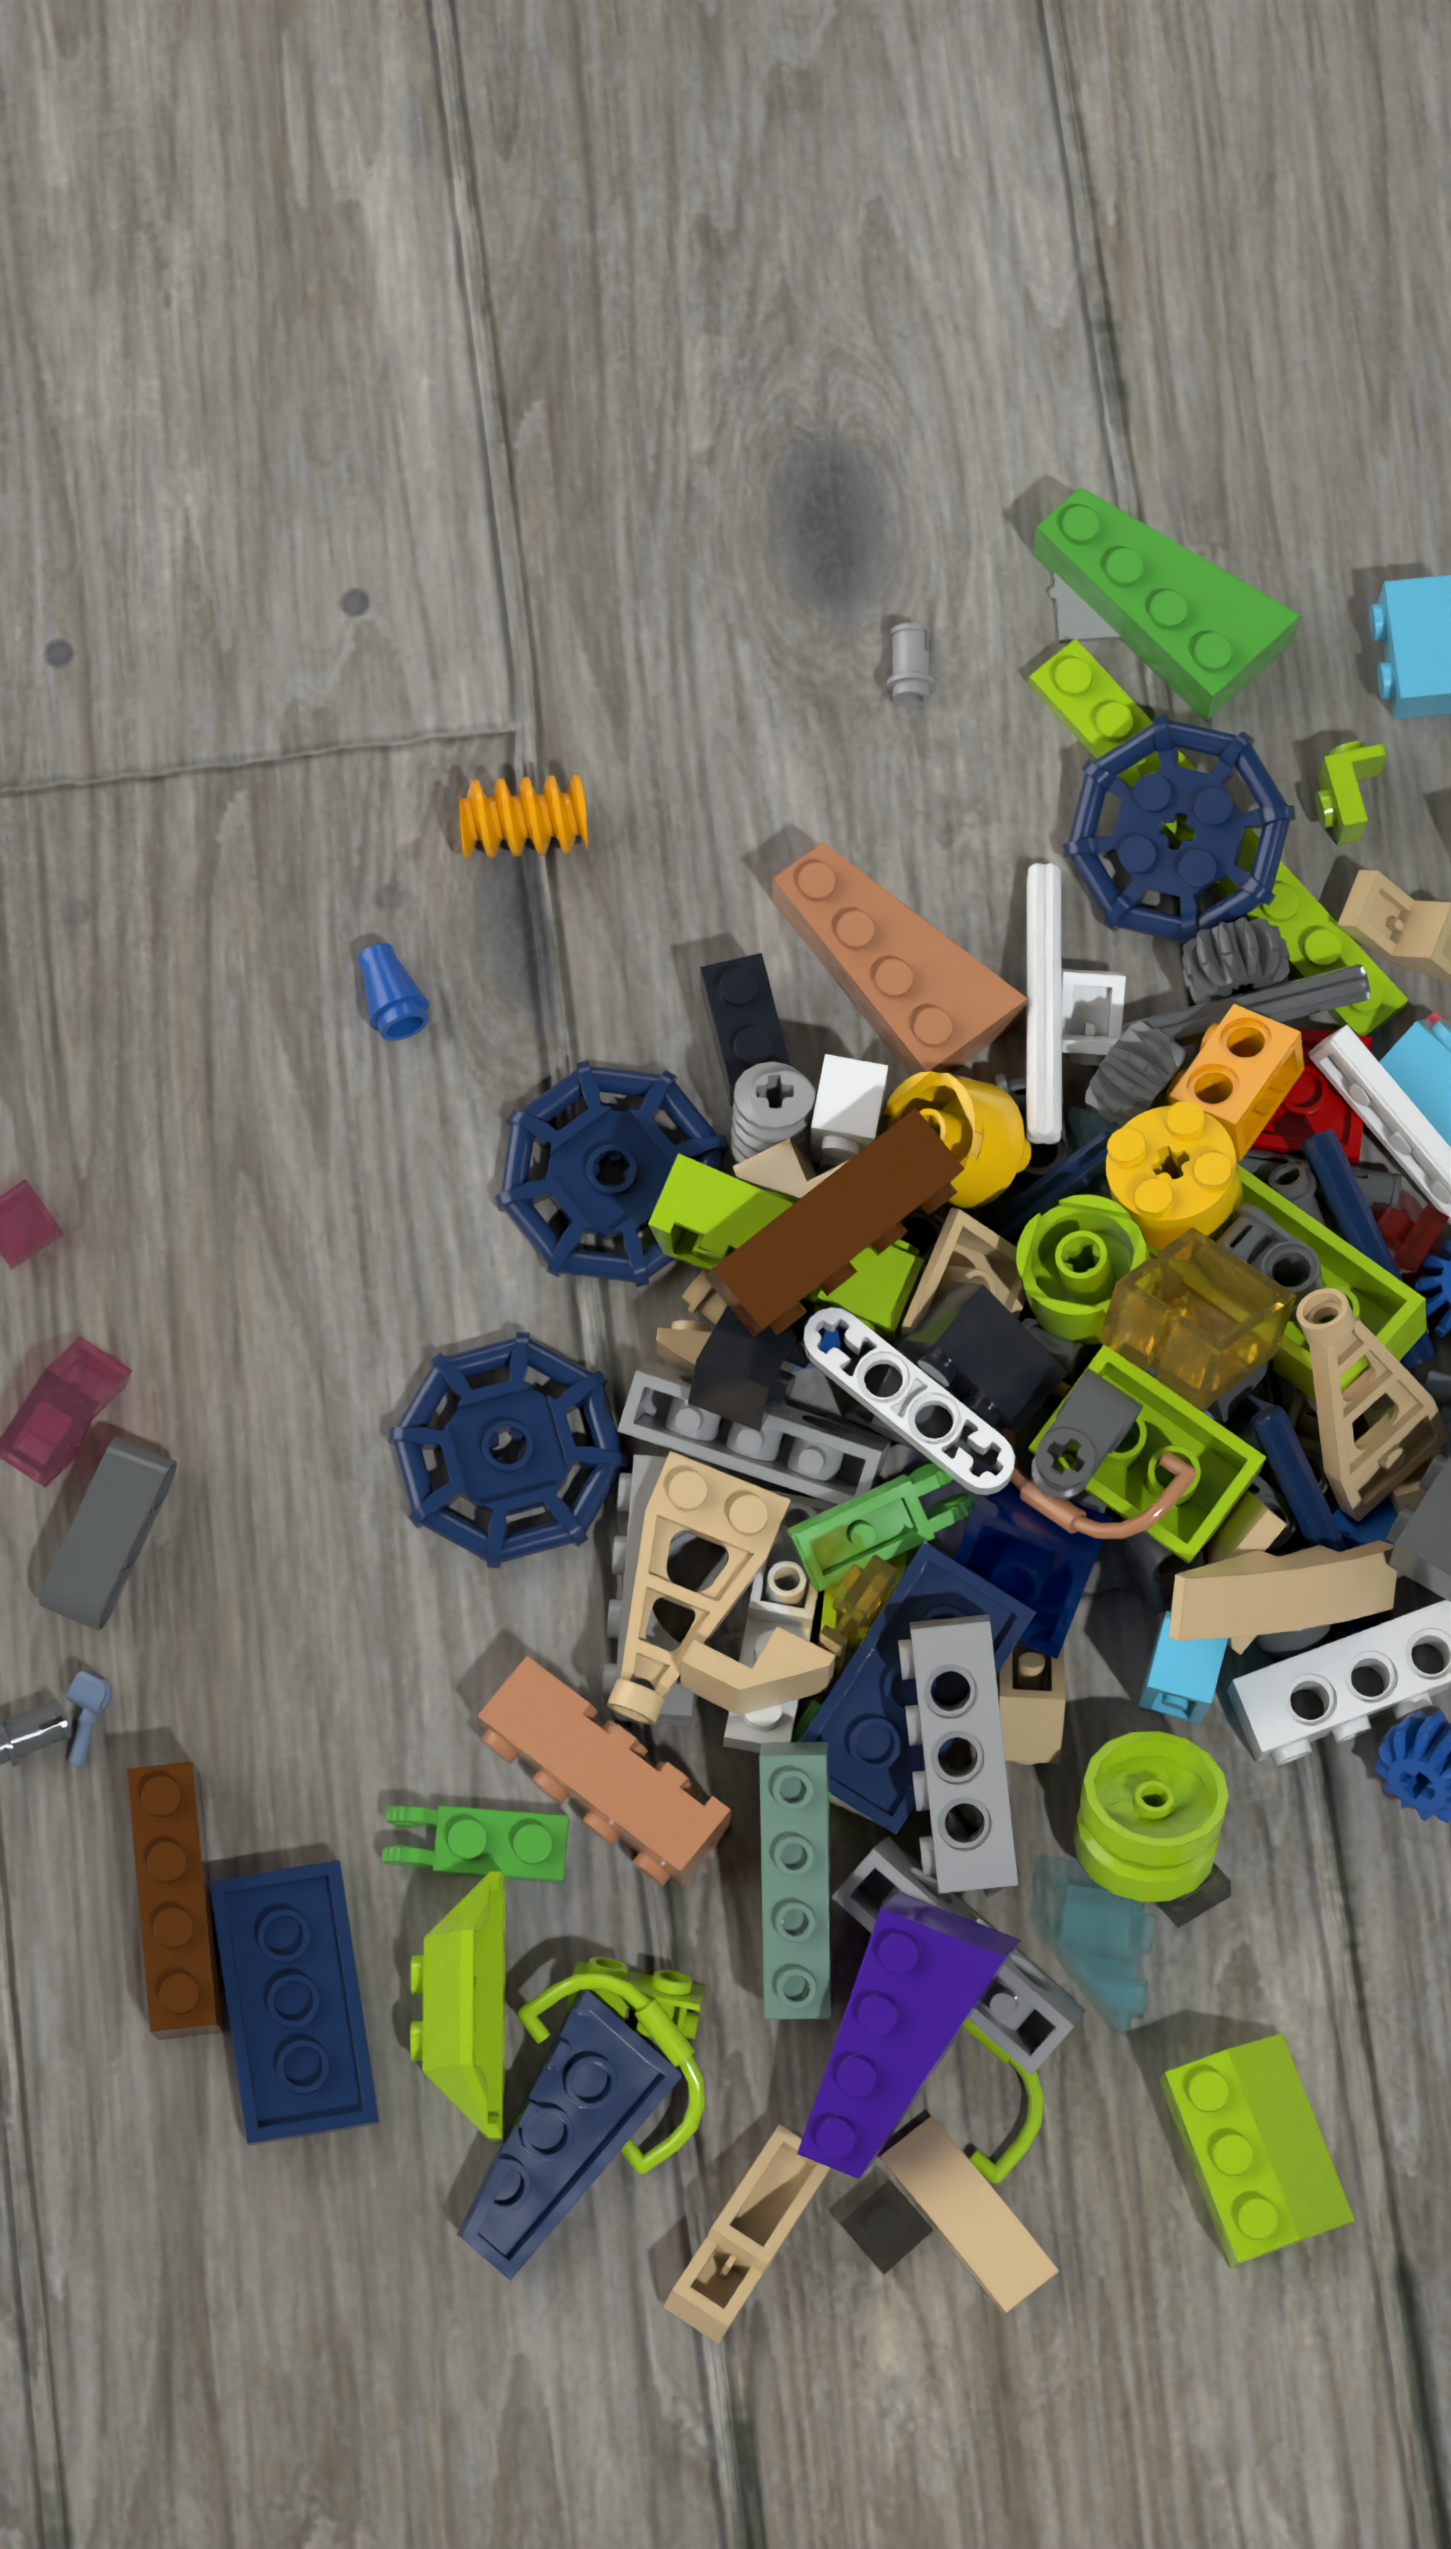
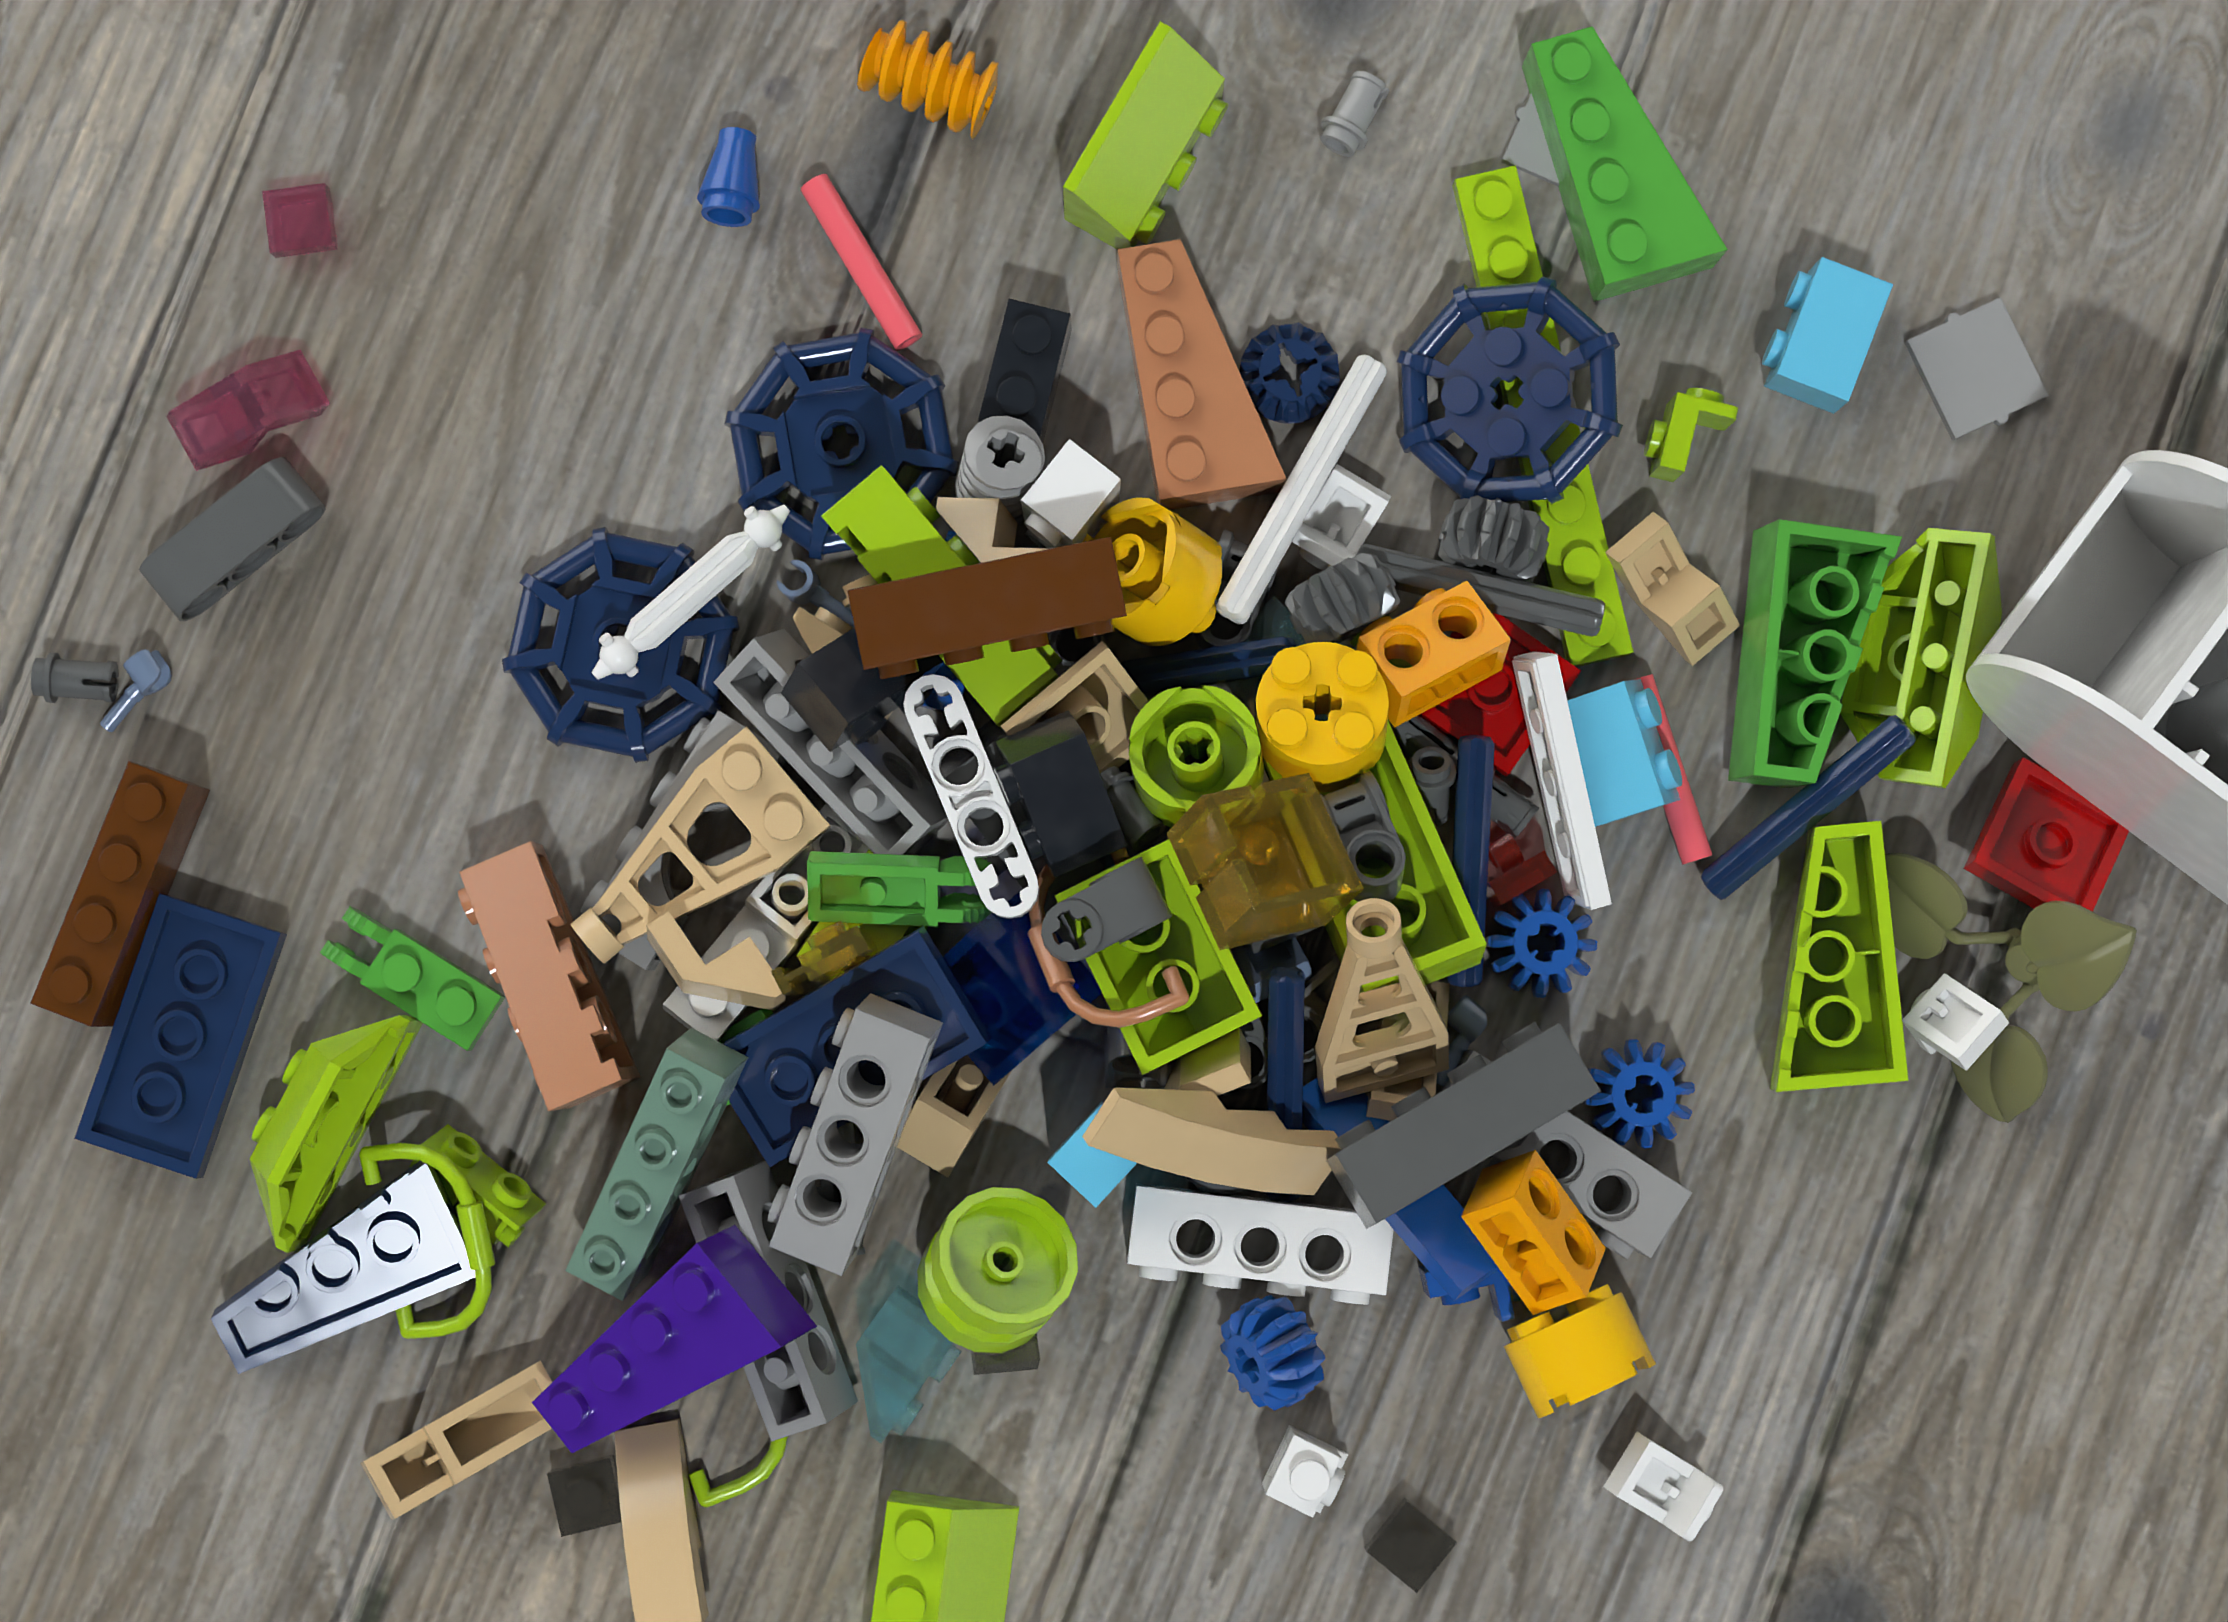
camera: 25 degrees right, 10 degrees up
none -> white wheel [591,505,790,680]
none -> sand blue hand [776,560,855,629]
none -> coral piece [800,174,923,351]
none -> lime slope [1063,21,1228,250]
none -> dark blue gear [1239,322,1340,424]

